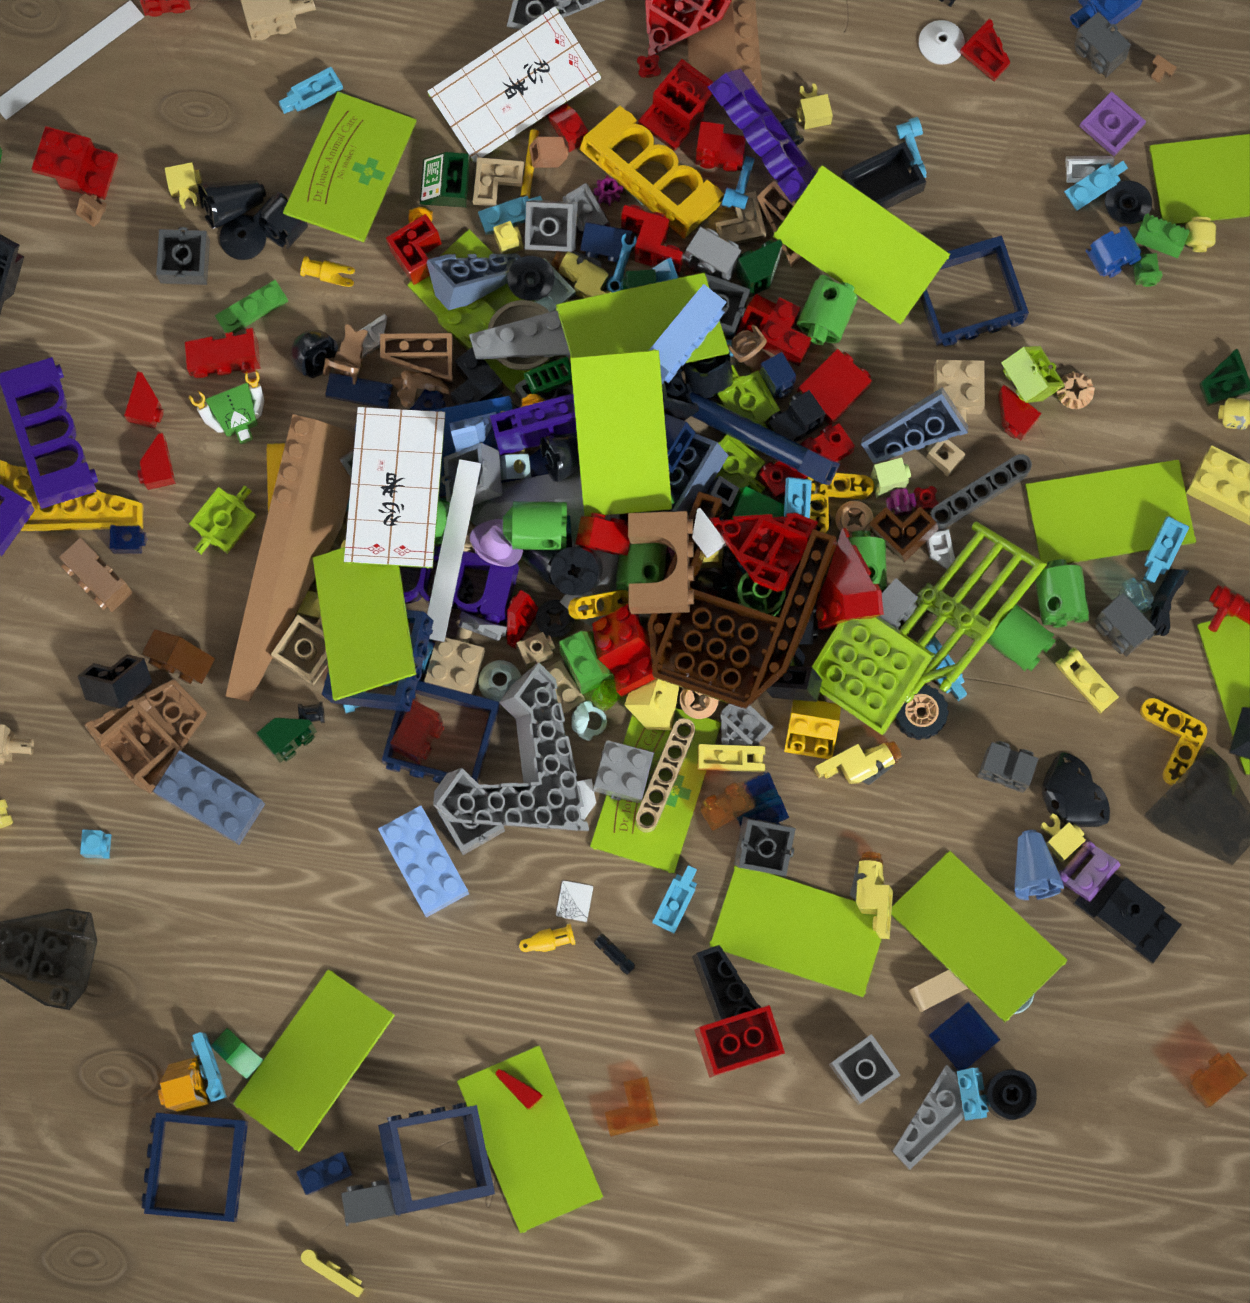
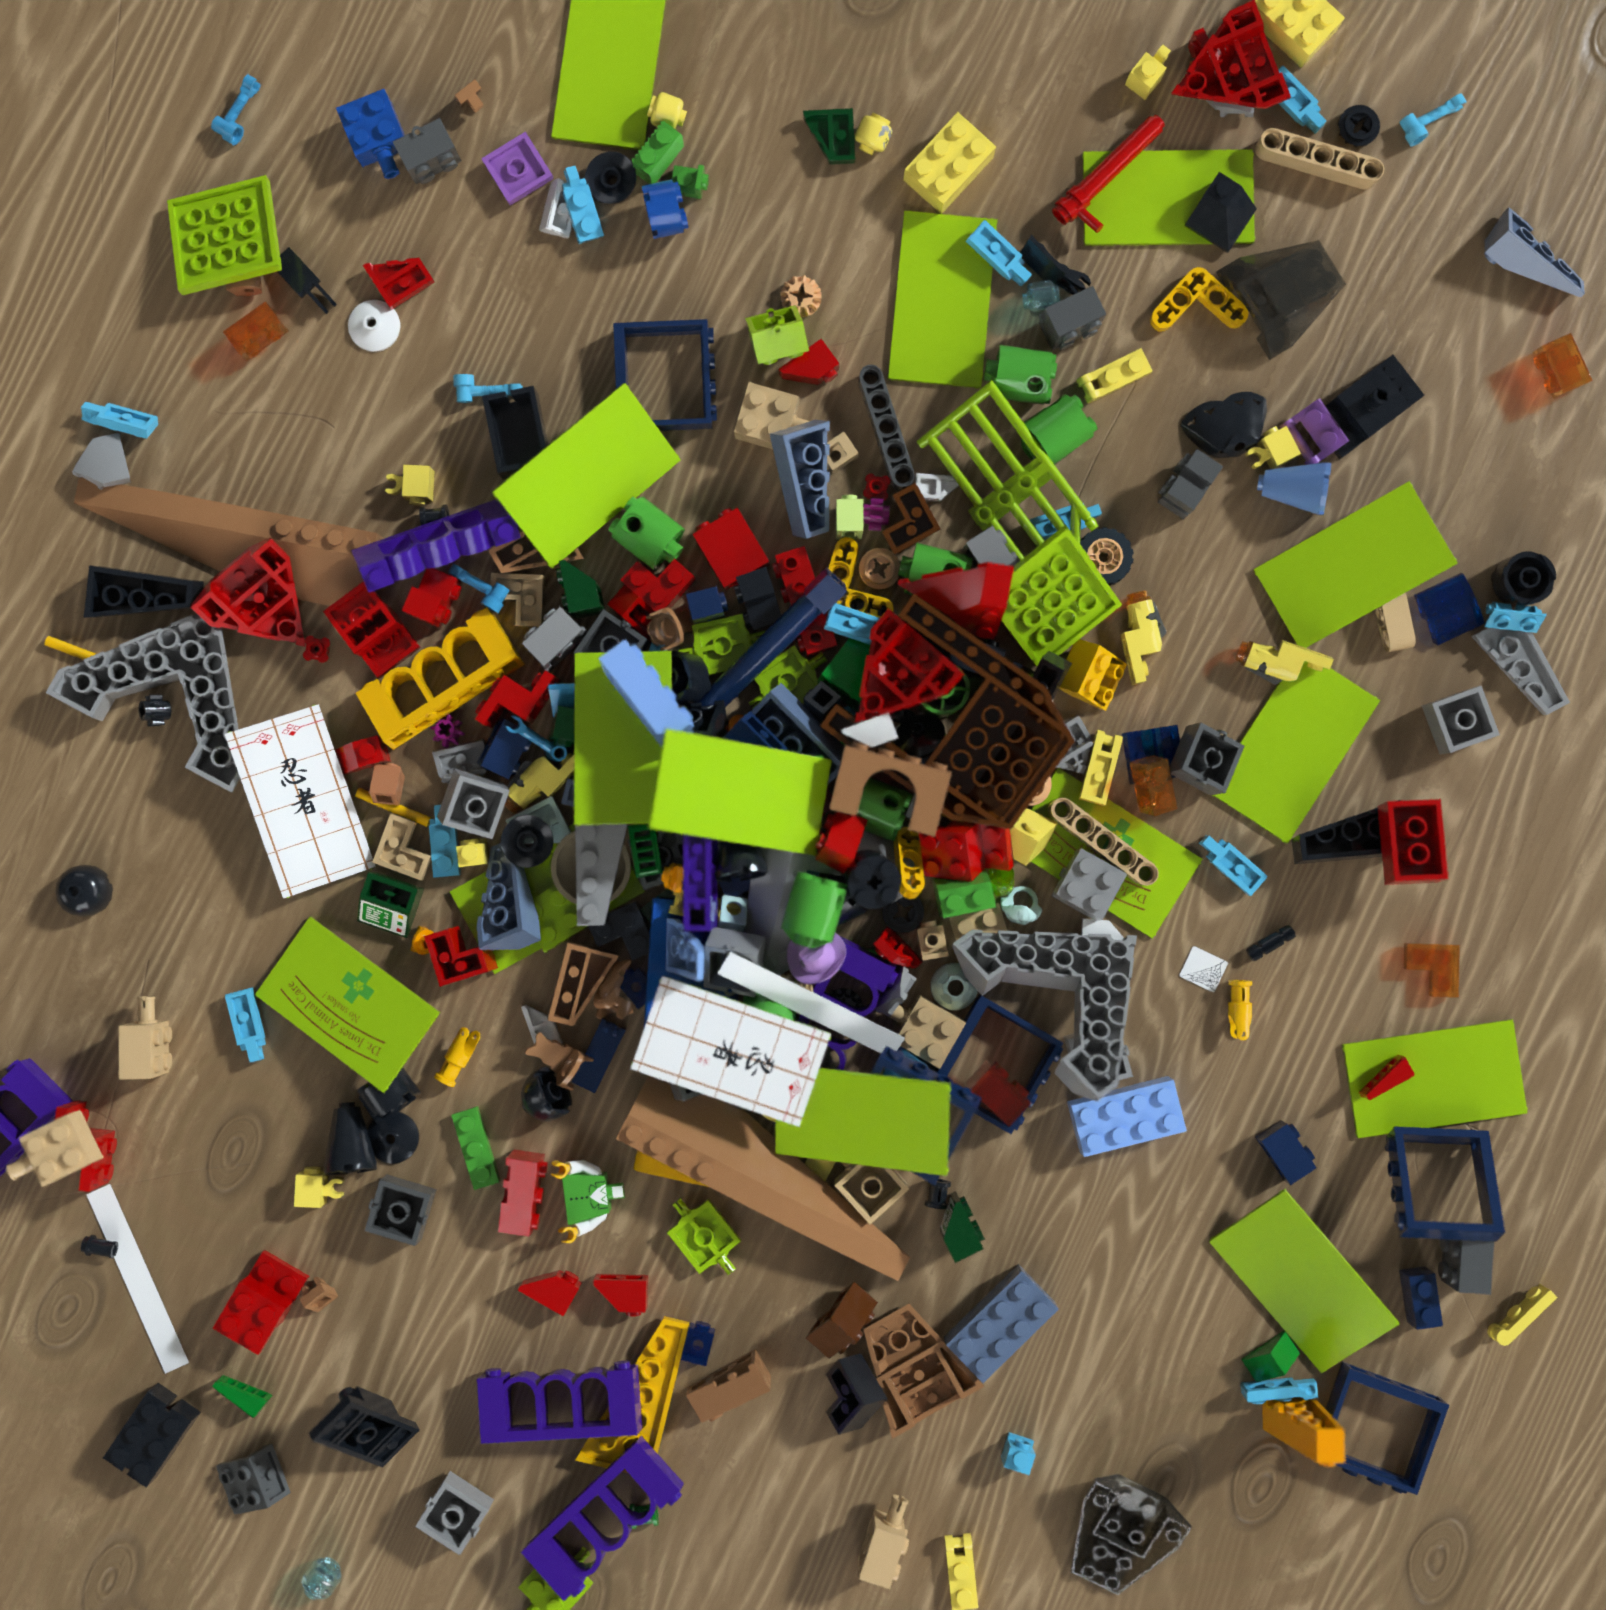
camera: 70 degrees left, 10 degrees up
none -> black pin [81,1235,118,1259]
none -> dark blue brick [1255,1120,1316,1186]

